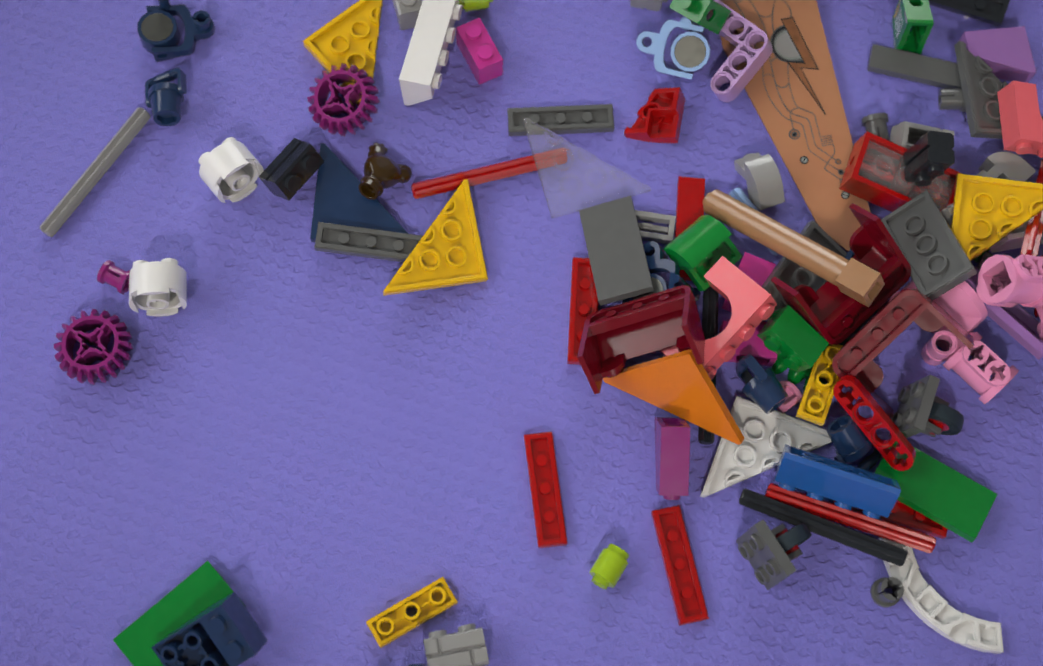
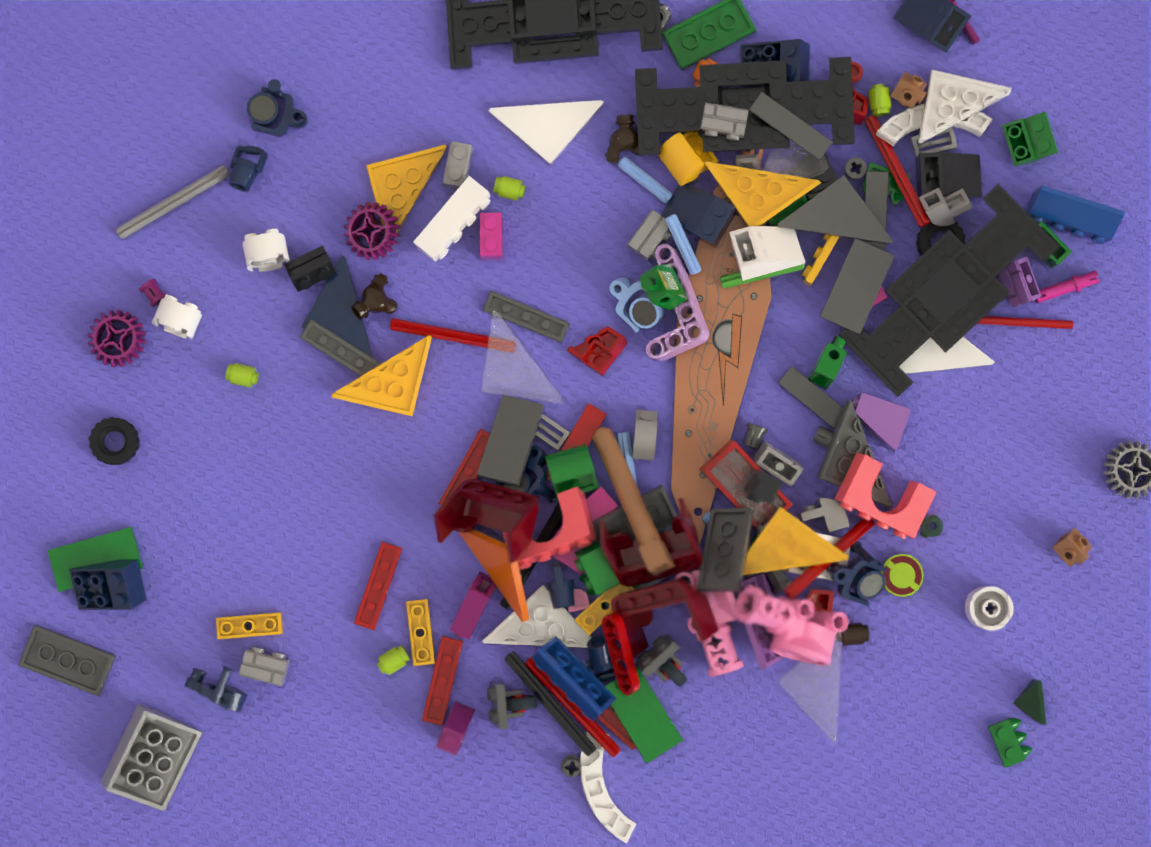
camera: 30 degrees right, 15 degrees up
none -> black tyre [89,417,140,465]
none -> lime brick [225,363,259,388]
none -> yellow tile [406,599,435,666]
none -> magenta slope [436,701,475,755]

